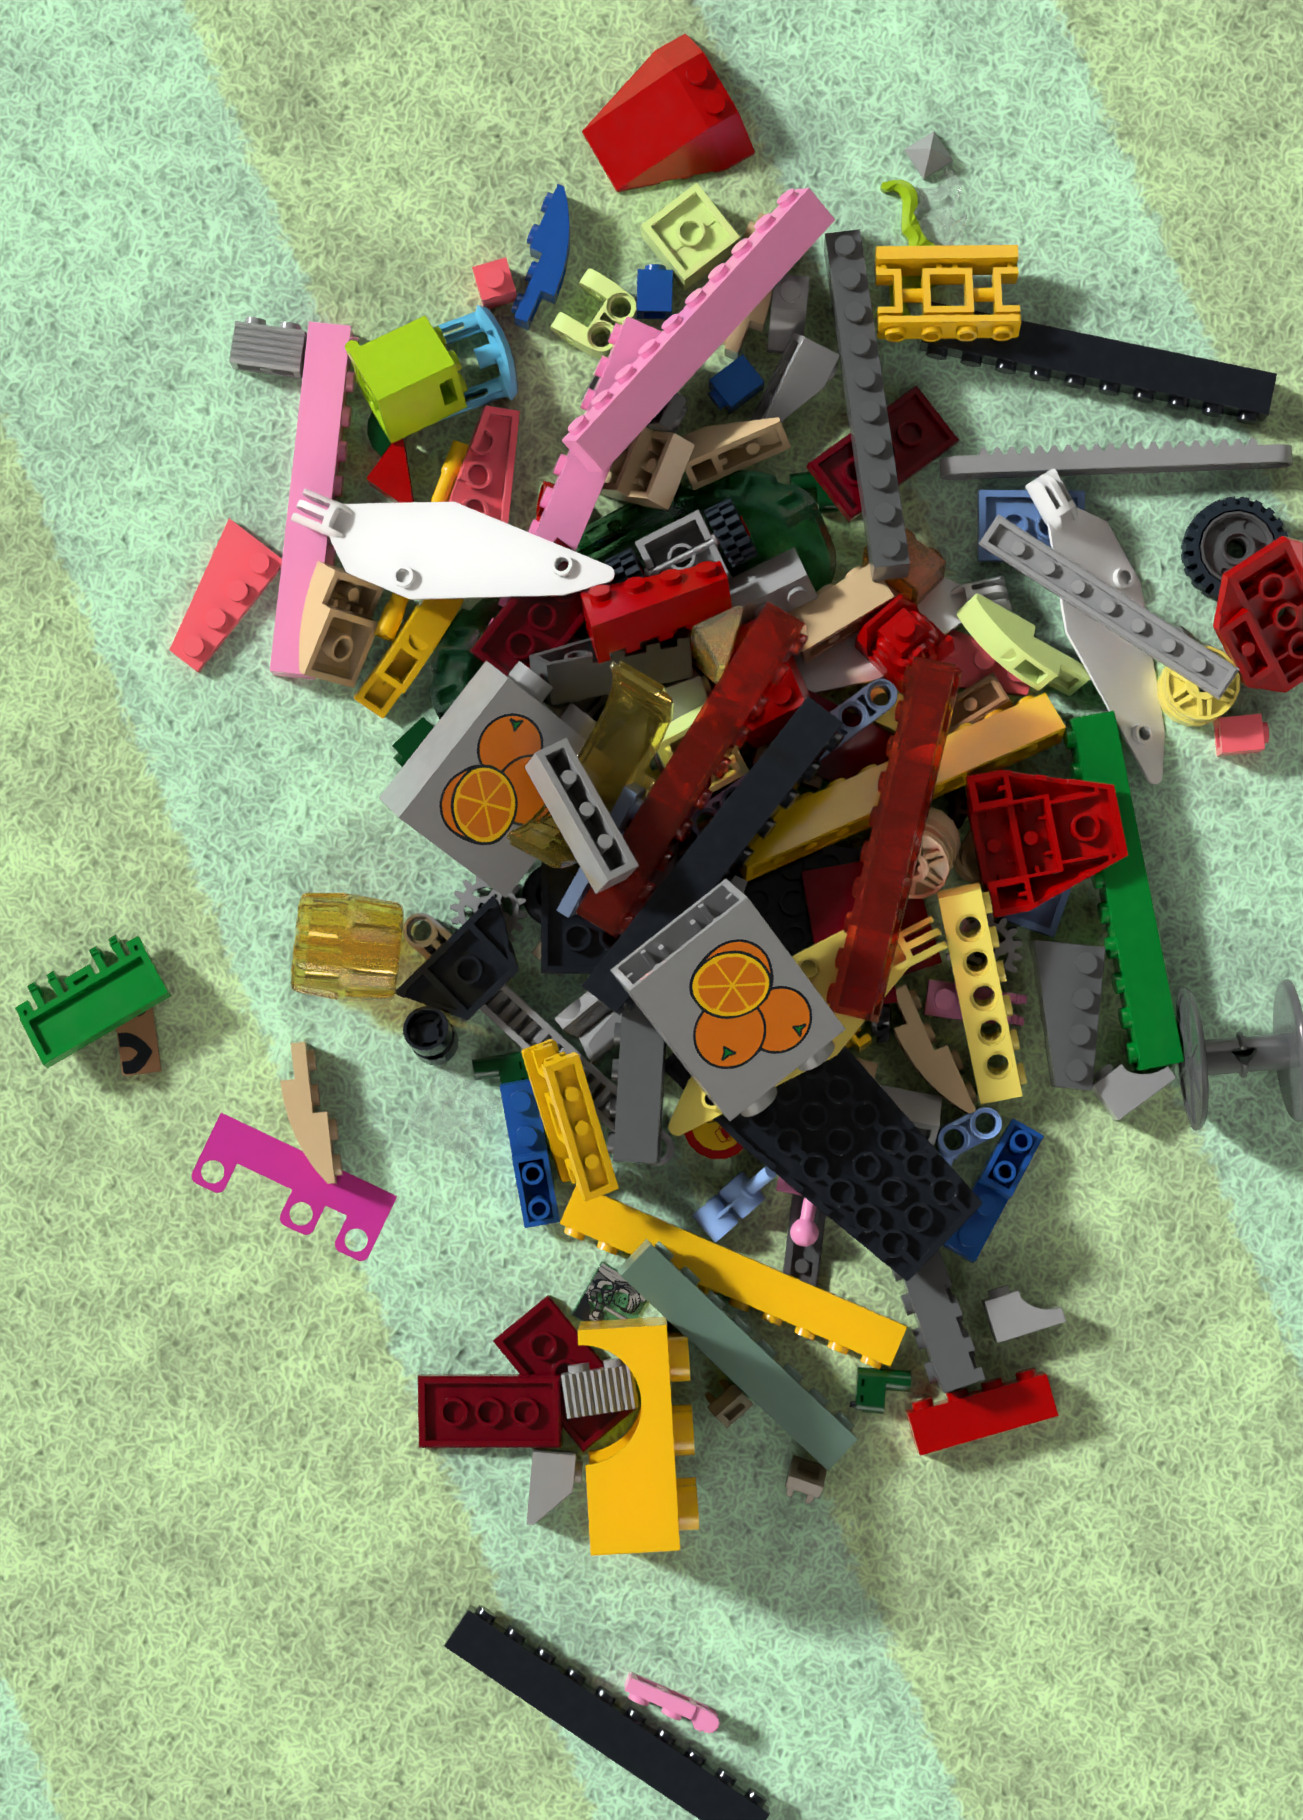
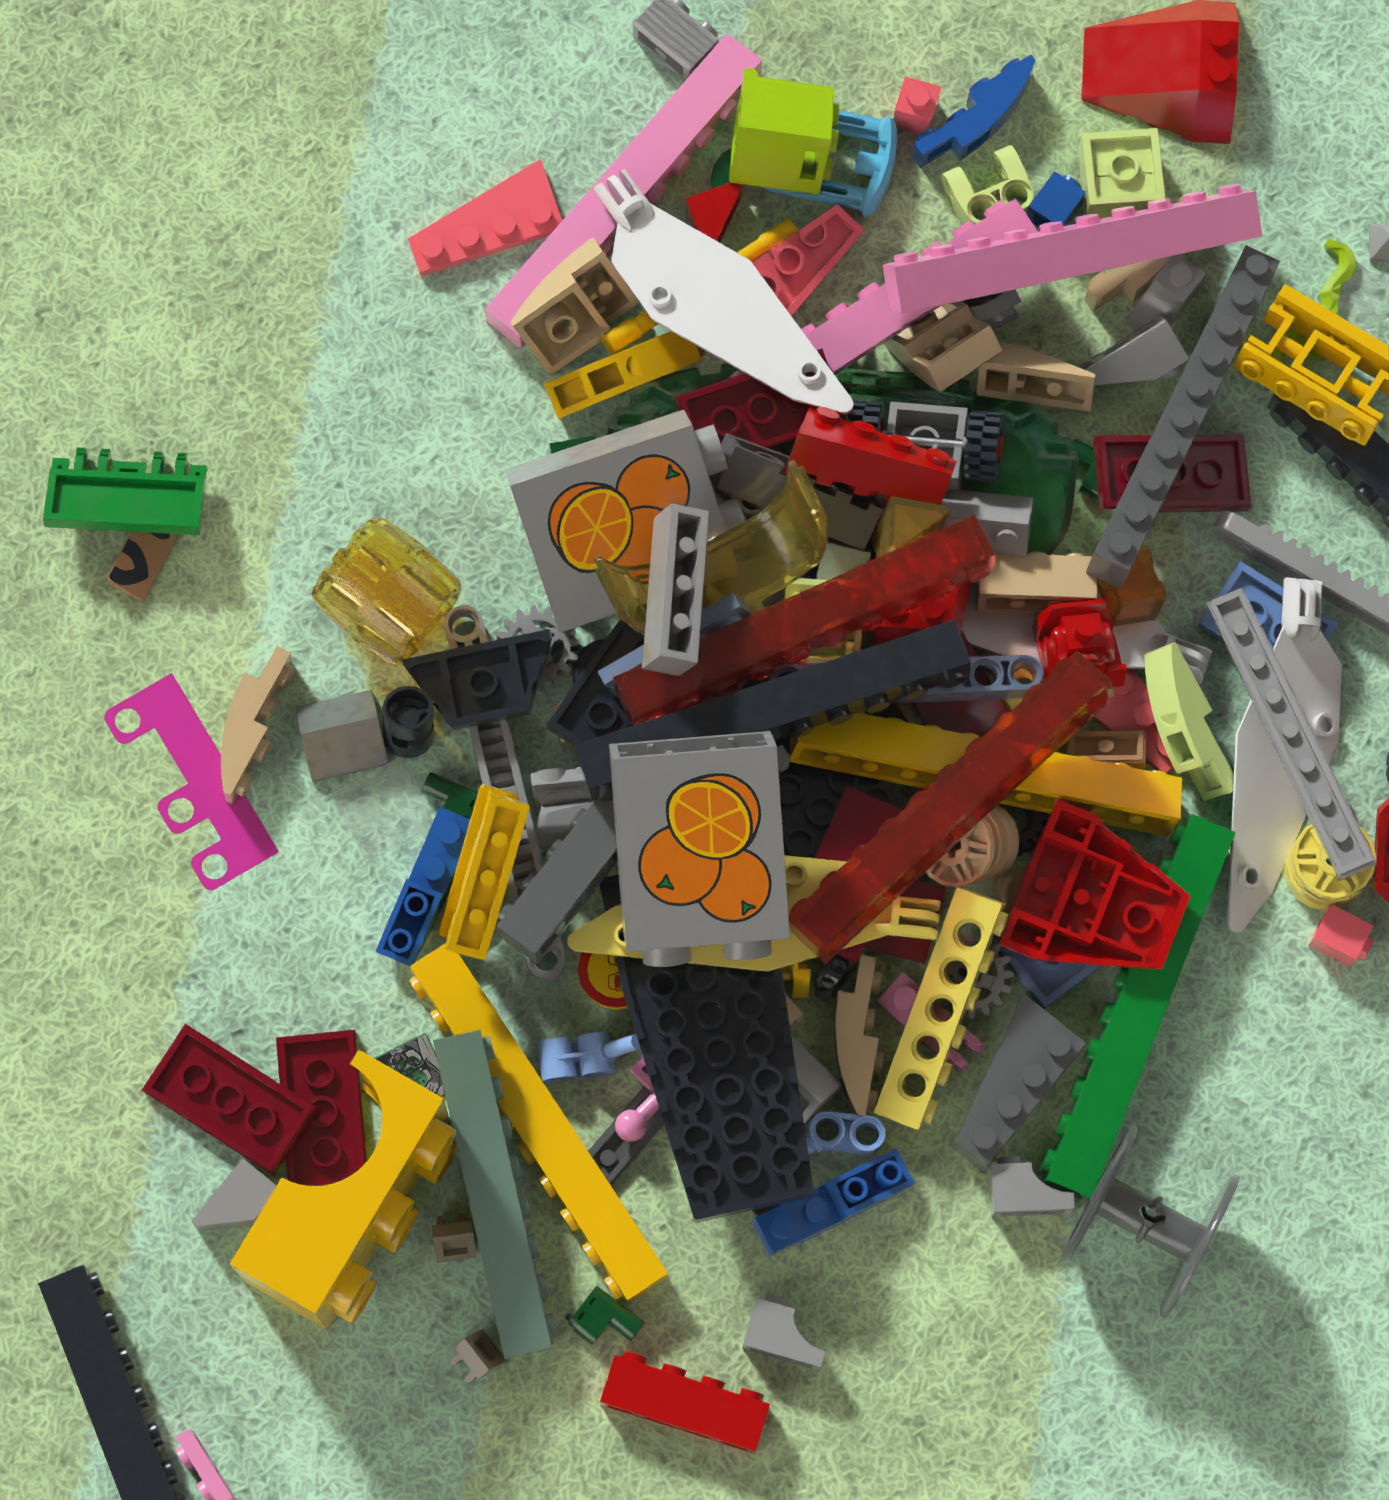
camera: 30 degrees right, 10 degrees down
light grey brick [561,1358,639,1419] -> none
blue brick [708,354,764,414] -> none
dark grey wedge [891,1250,985,1393] -> none
none -> flat silver slope [295,690,389,782]

